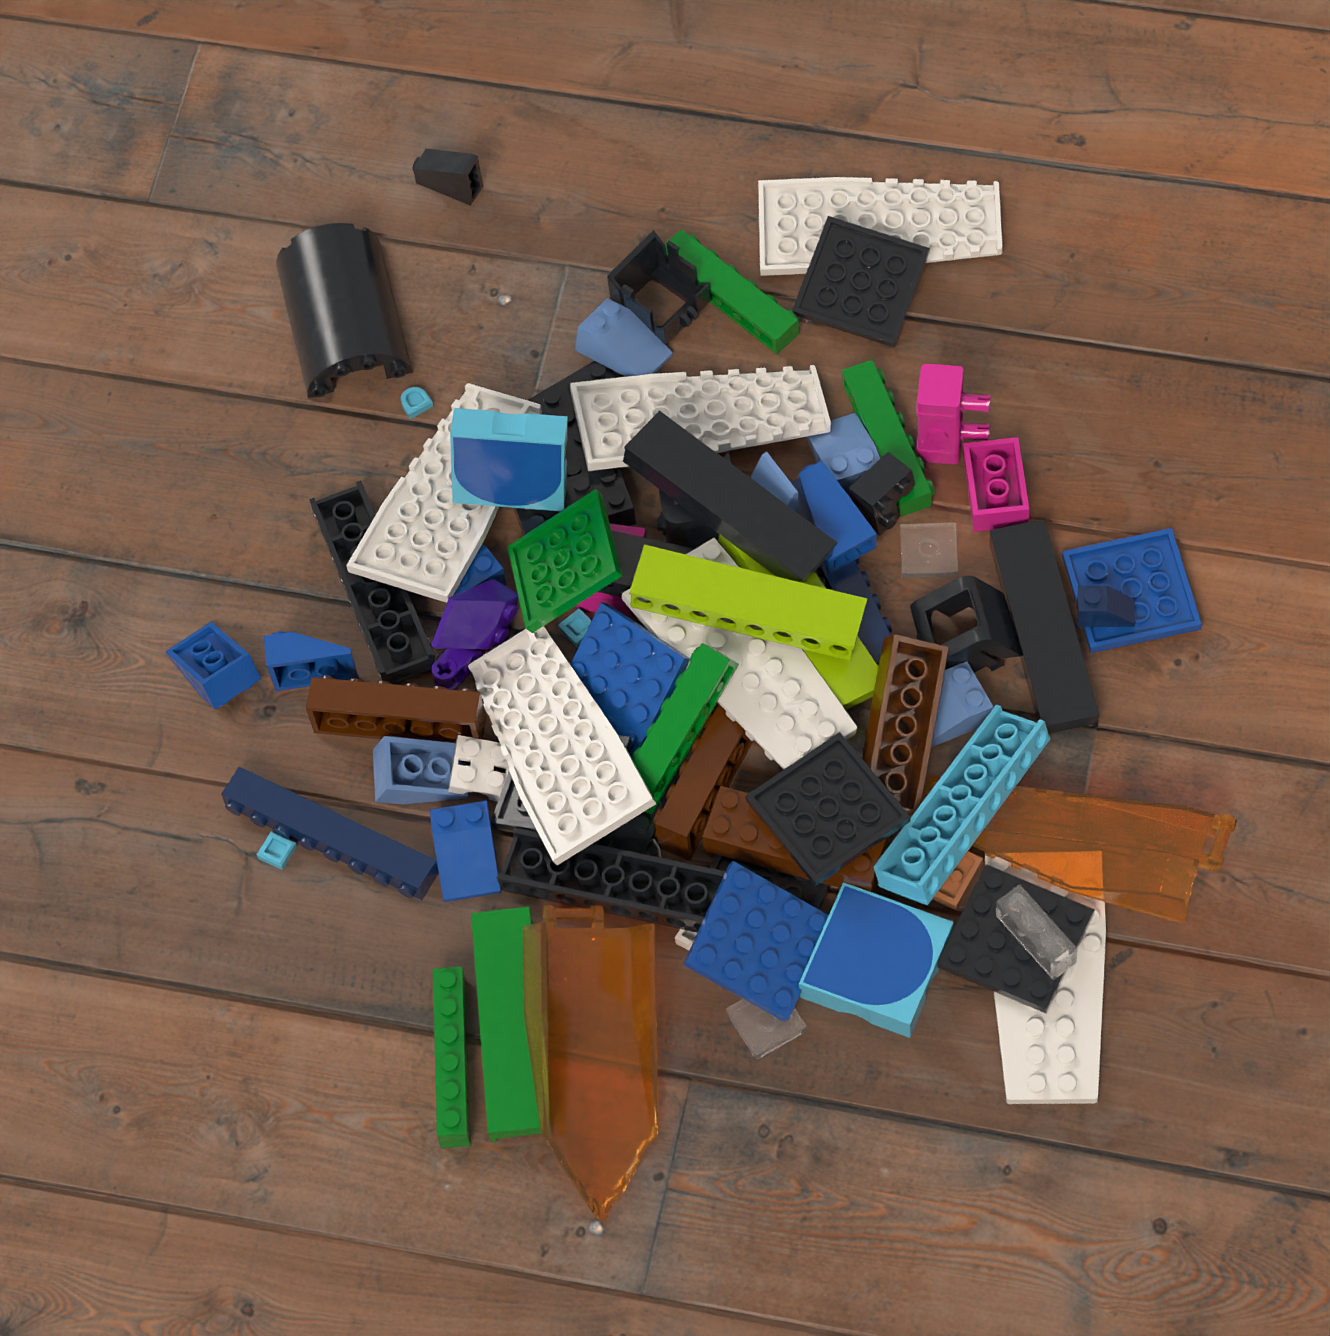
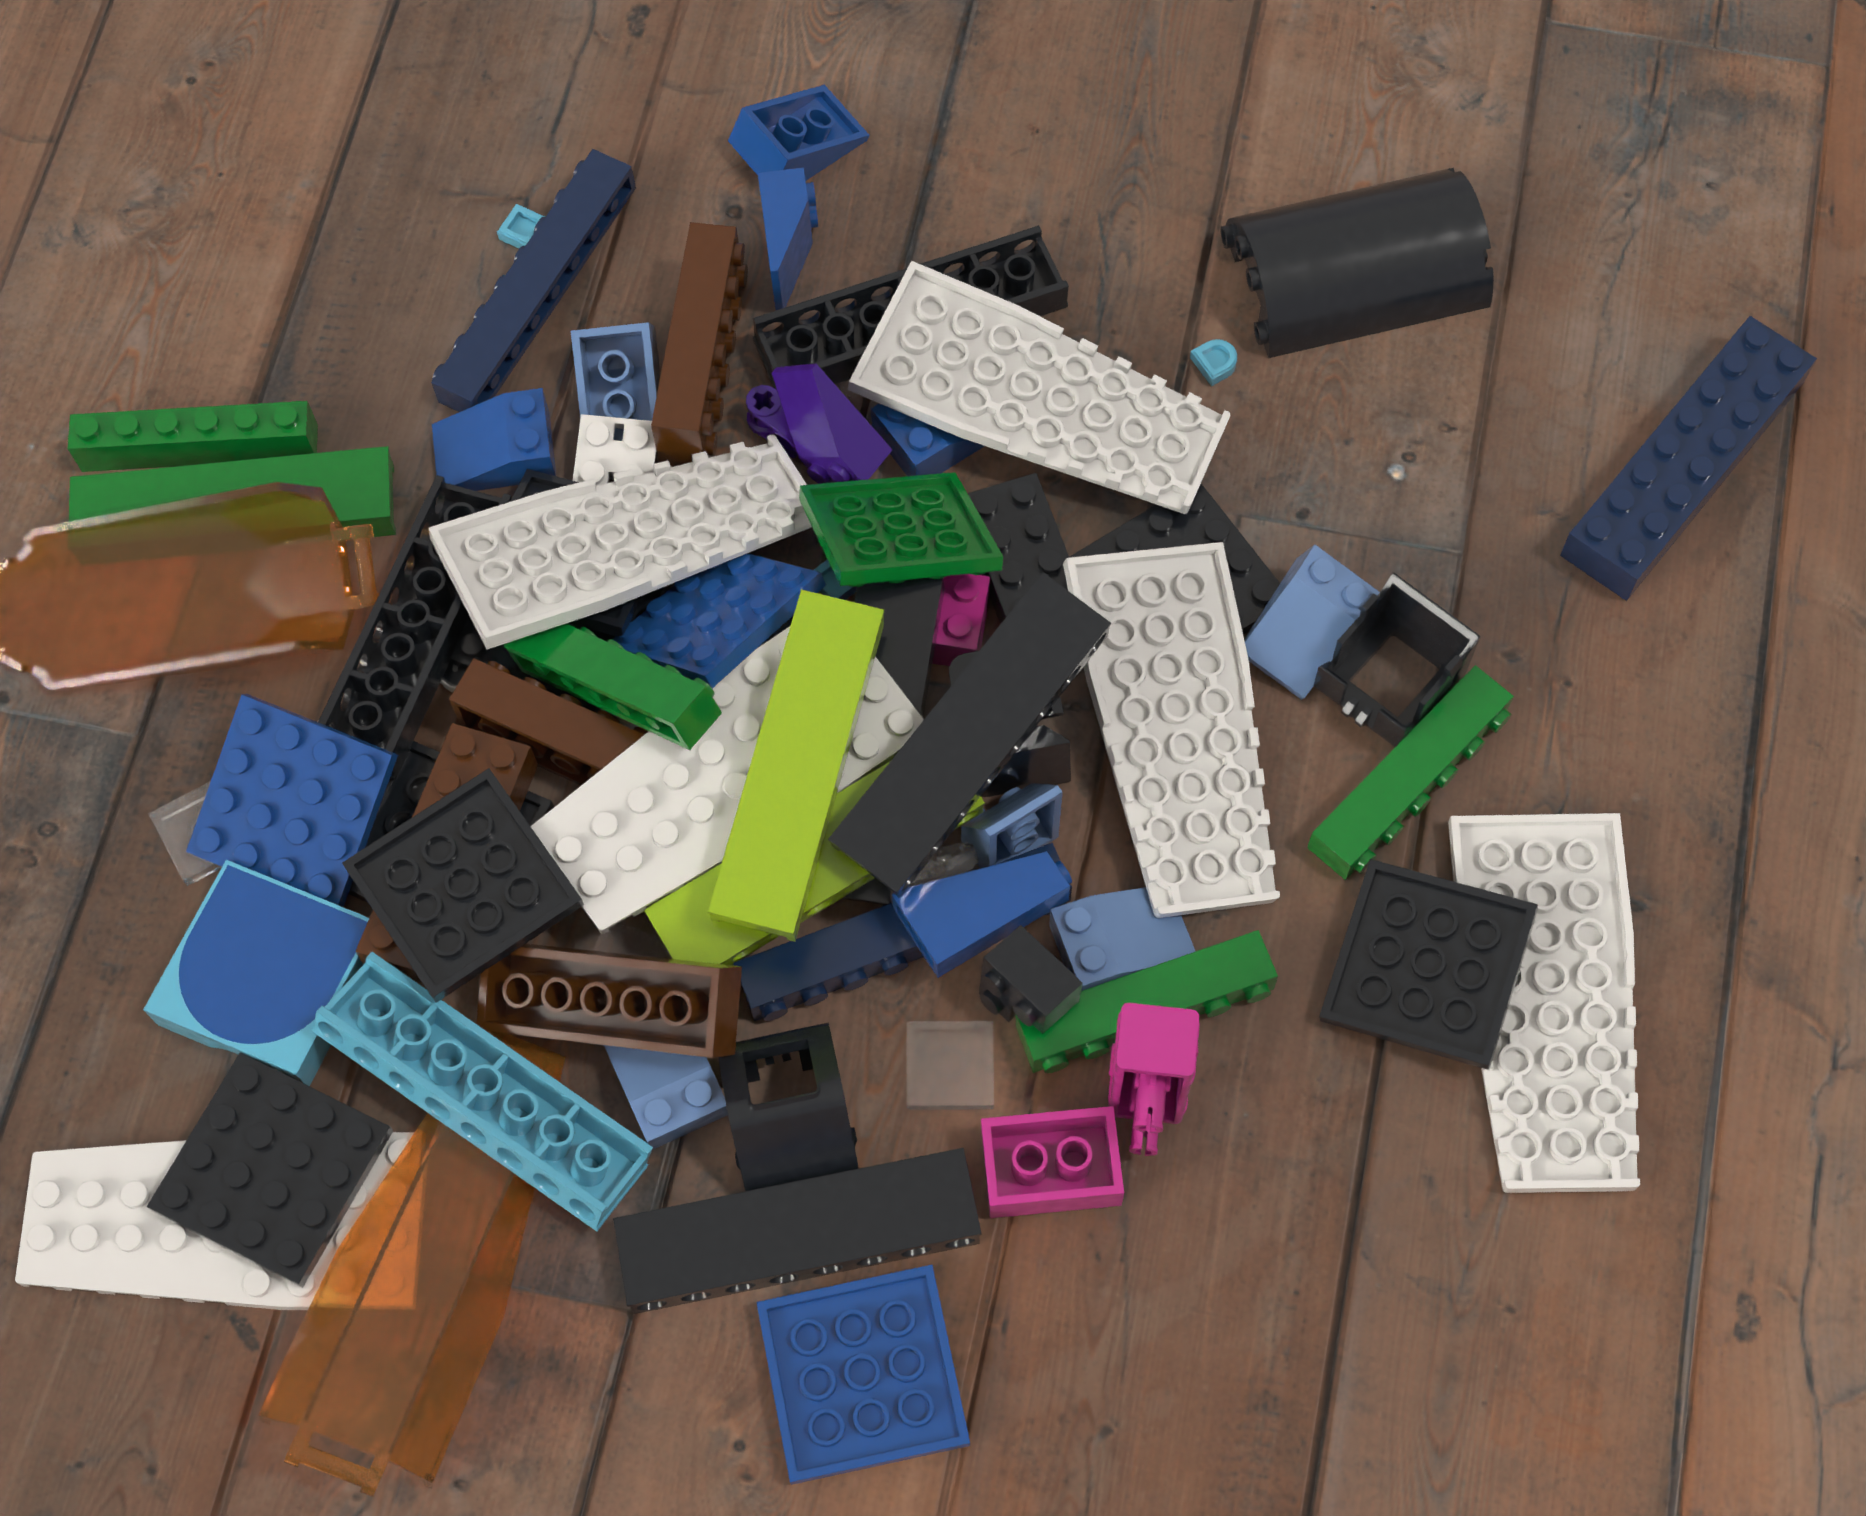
camera: 85 degrees right, 5 degrees up
black slope [412,149,483,206] -> none
tile [450,408,567,511] -> none
nougat plate [933,851,983,910] -> none
clear brick [996,884,1077,980] -> none
dark blue slope [1077,586,1135,627] -> none
none -> dark blue brick [1560,316,1817,601]

